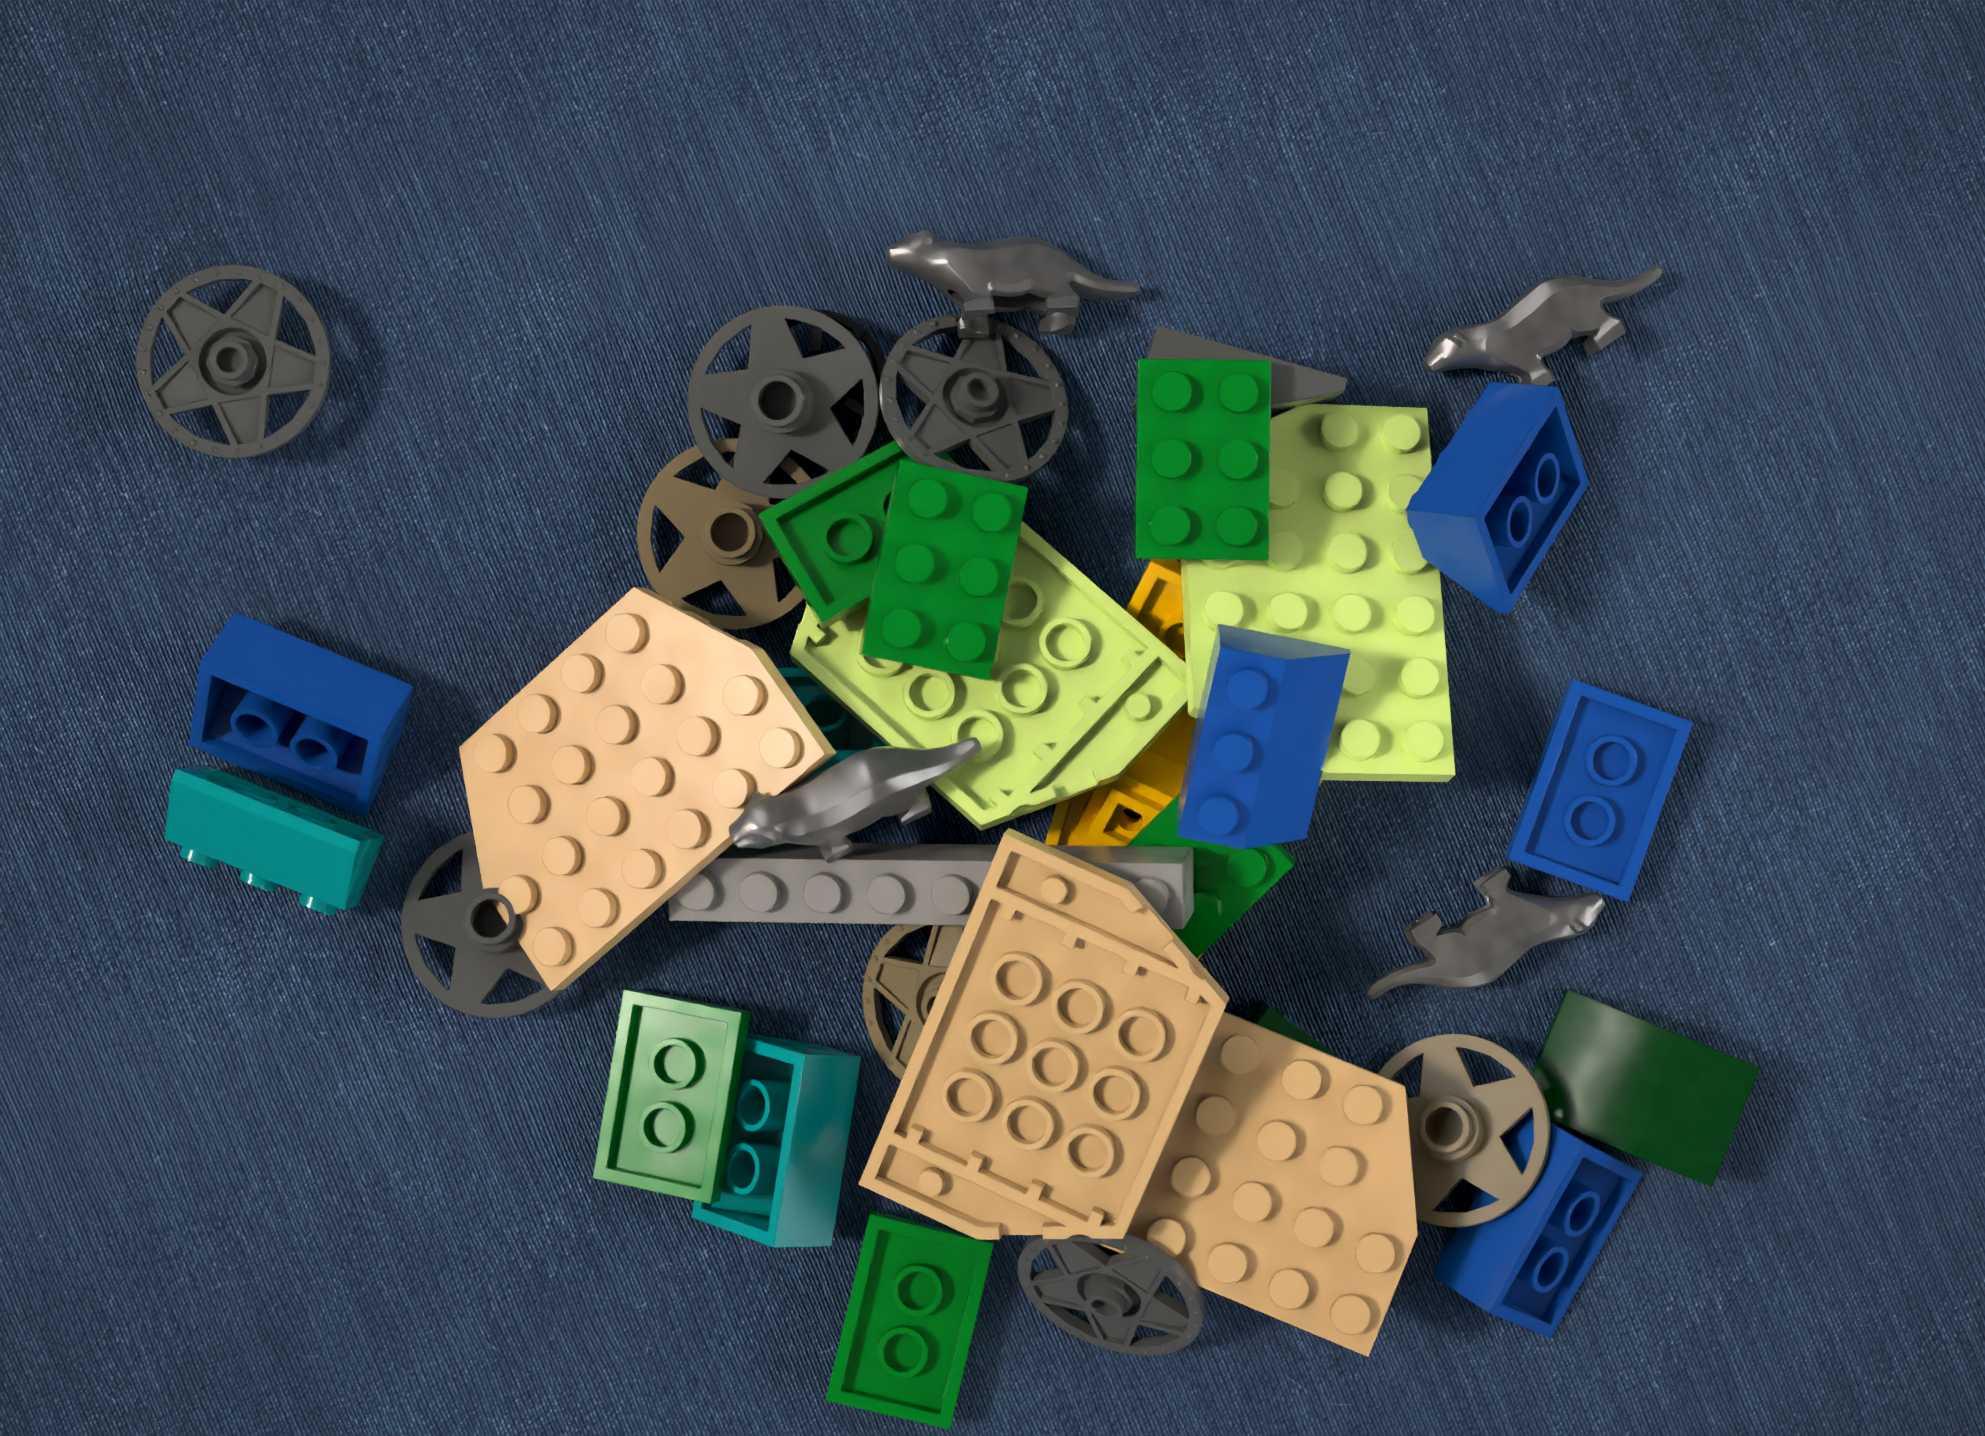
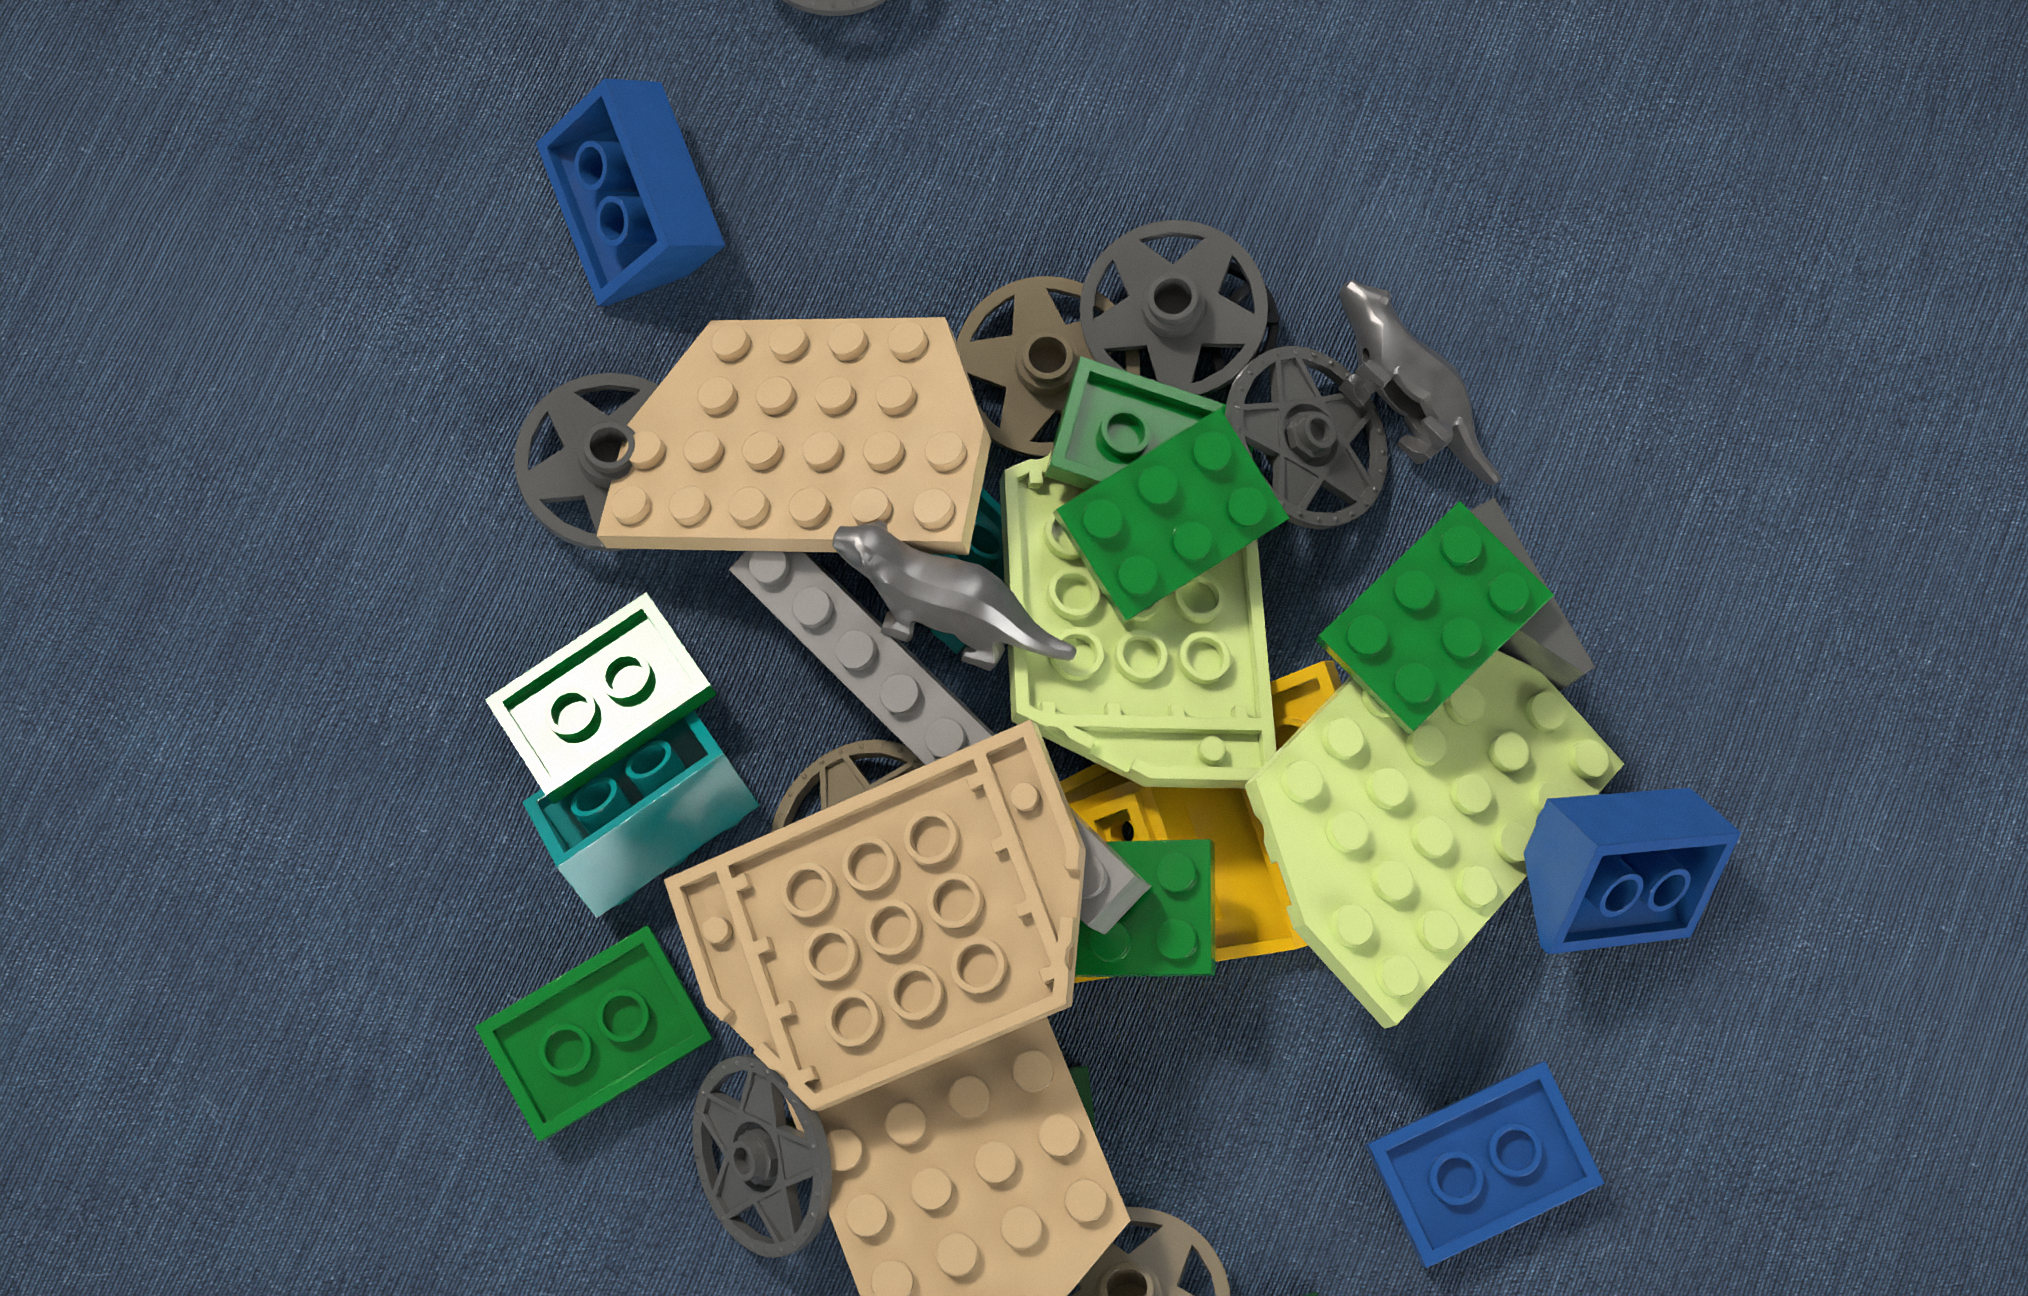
camera: 40 degrees right, 10 degrees down
teal slope [164,765,386,915] -> none
blue slope [1177,623,1350,849] -> none
flat silver animal [1364,866,1606,999] -> none
flat silver animal [1422,265,1663,386] -> none

